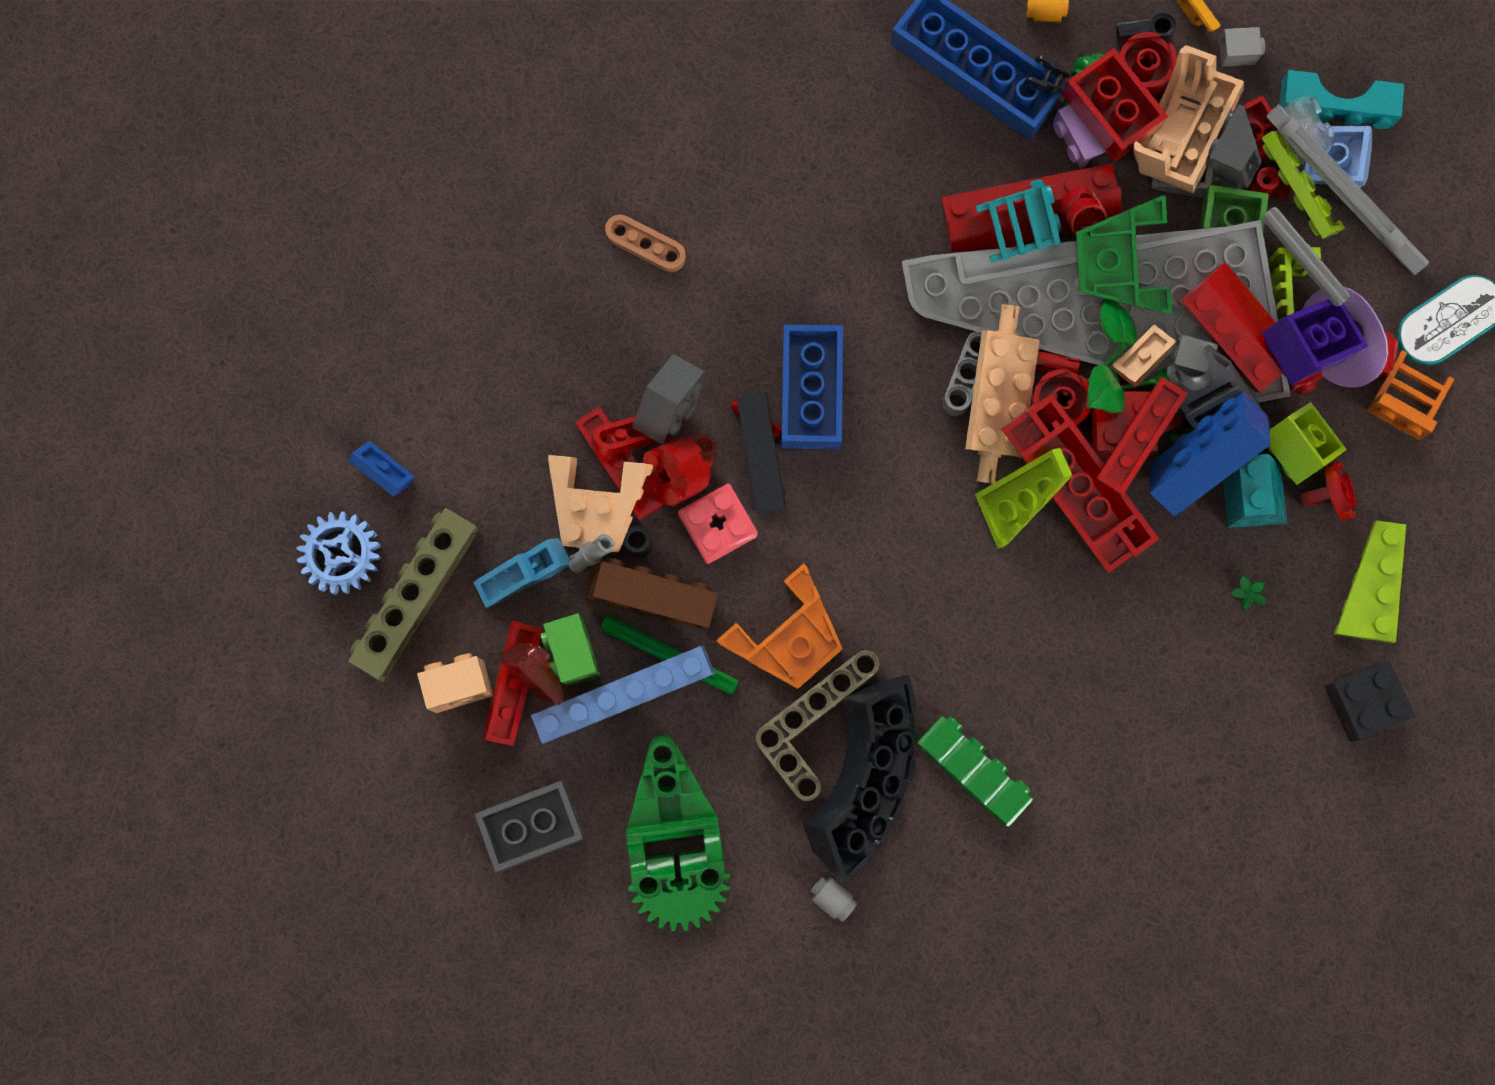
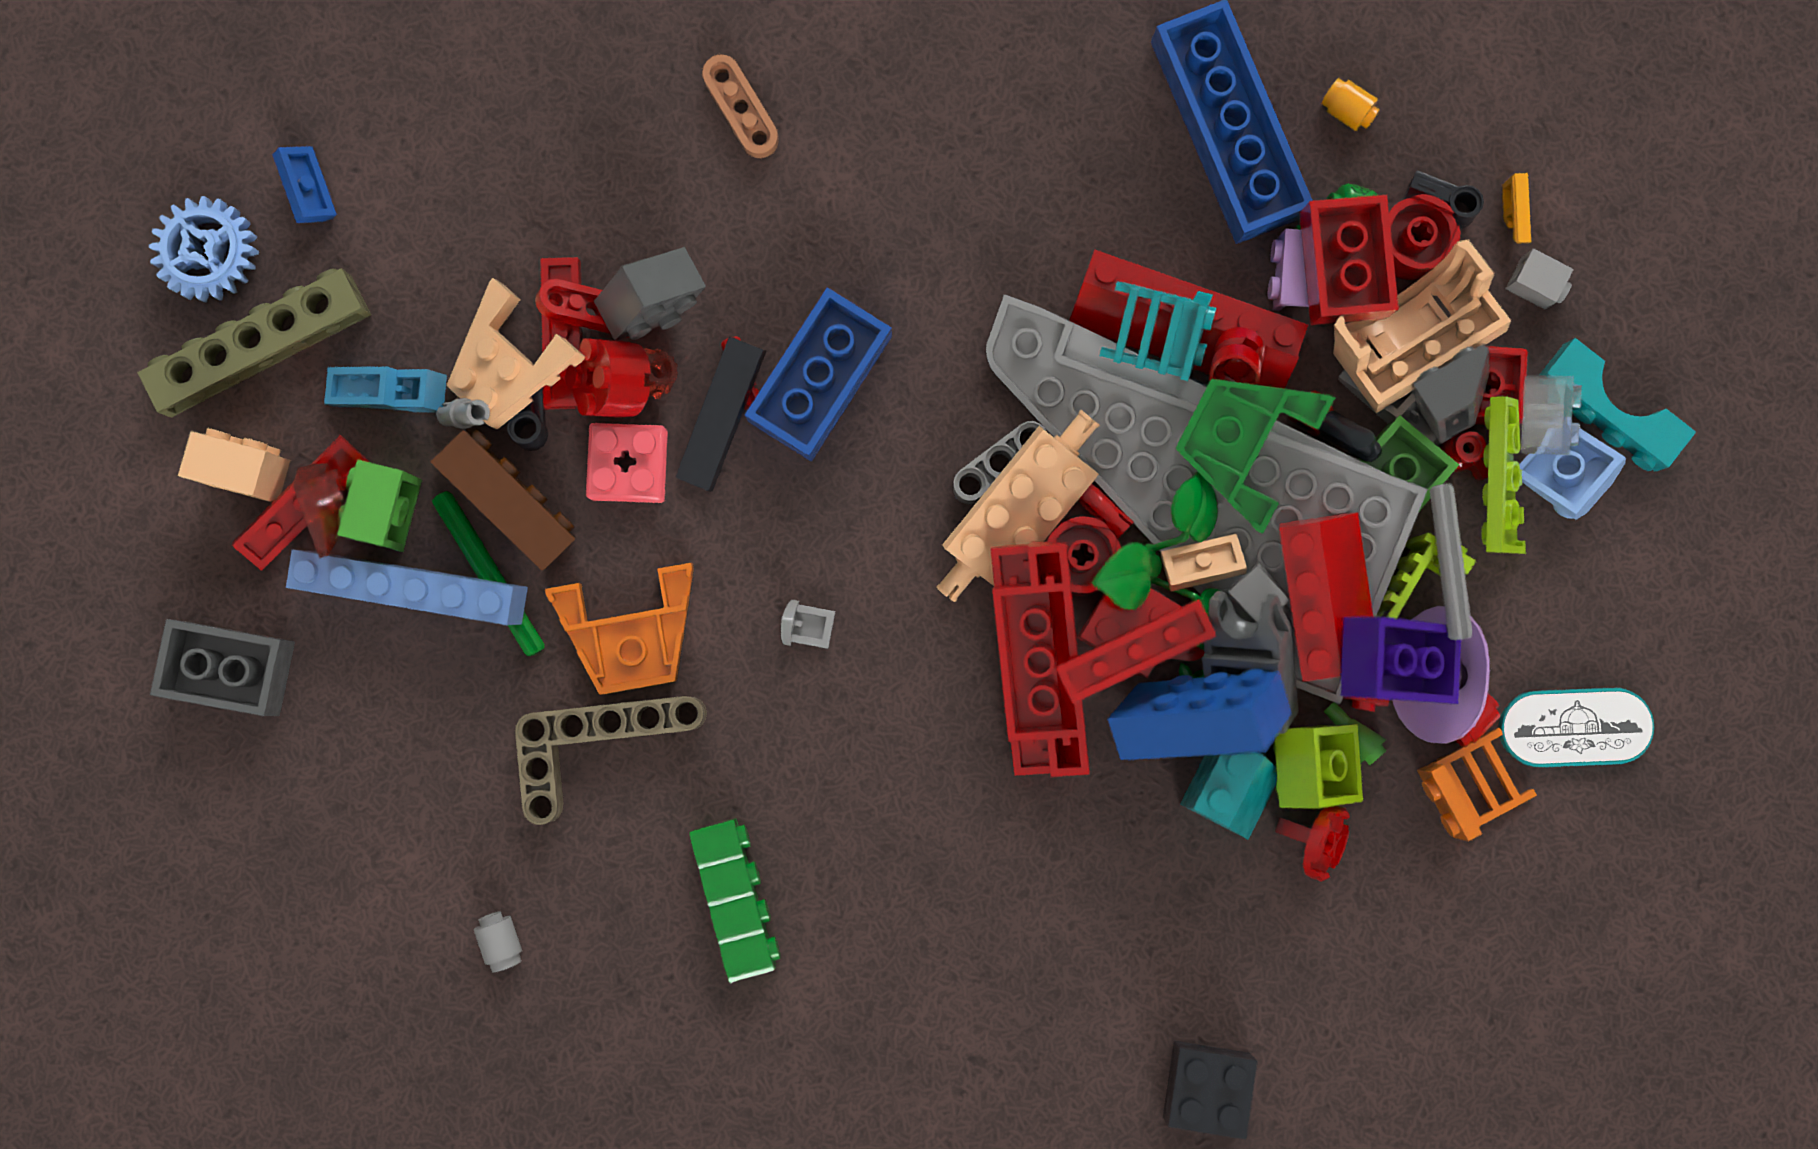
camera: 30 degrees right, 5 degrees up
green connector [626,734,730,931] -> none
black brick [803,675,918,884] -> none
lime wing [975,448,1072,549] -> none
black piece [1025,55,1069,94] -> none
green plant [1231,575,1266,611] -> none
light grey piece [1267,104,1429,276] -> none
lime wing [1333,520,1406,643] -> none
none -> light grey tile [781,599,835,649]
none -> black piece [1288,390,1382,462]
none -> bright green cone [1324,702,1387,766]

